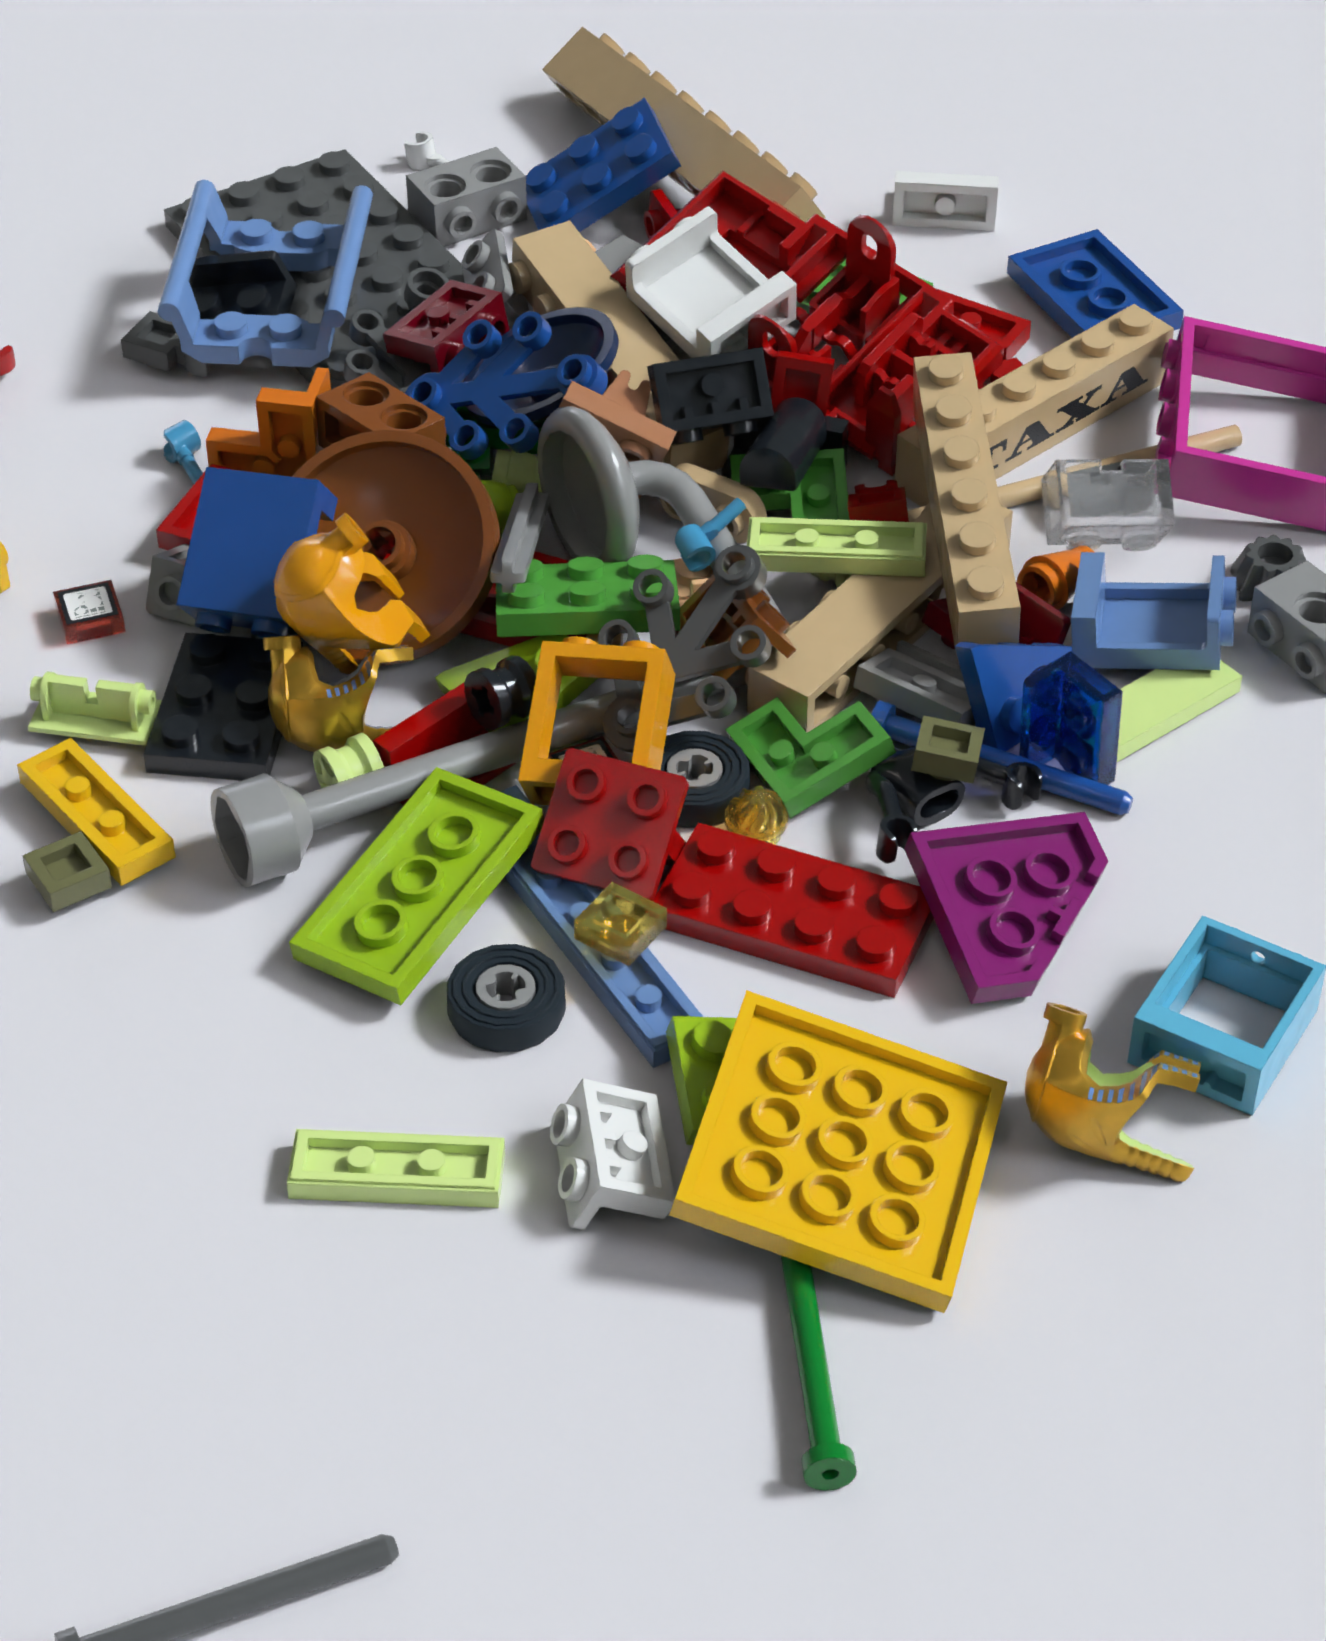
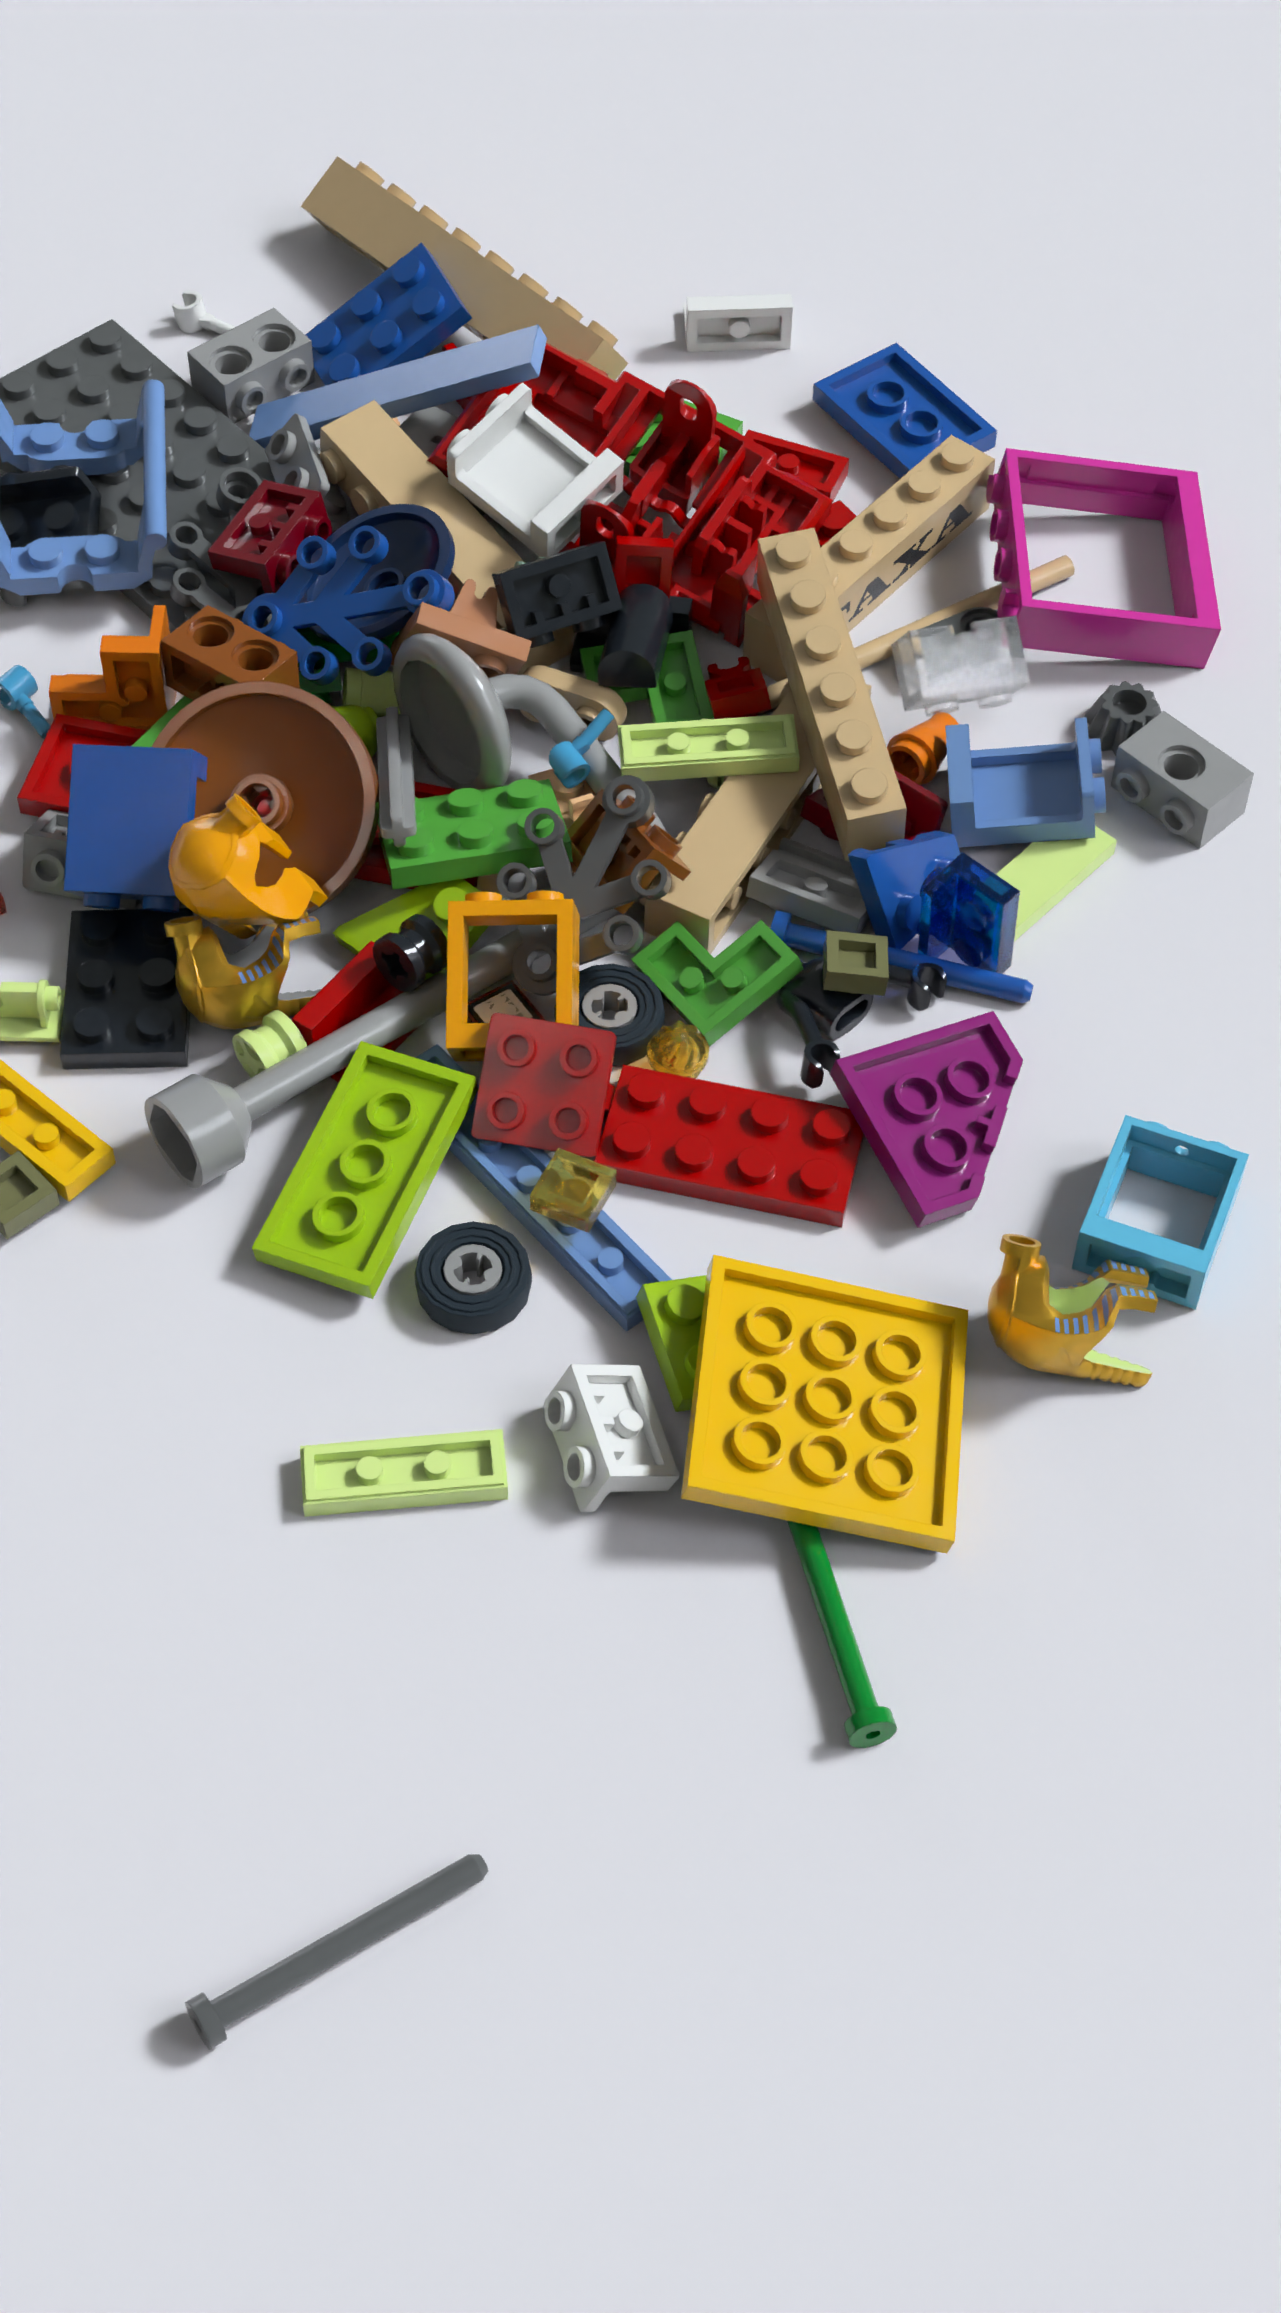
camera: 10 degrees left, 10 degrees up
none -> medium blue tile [249,324,547,449]

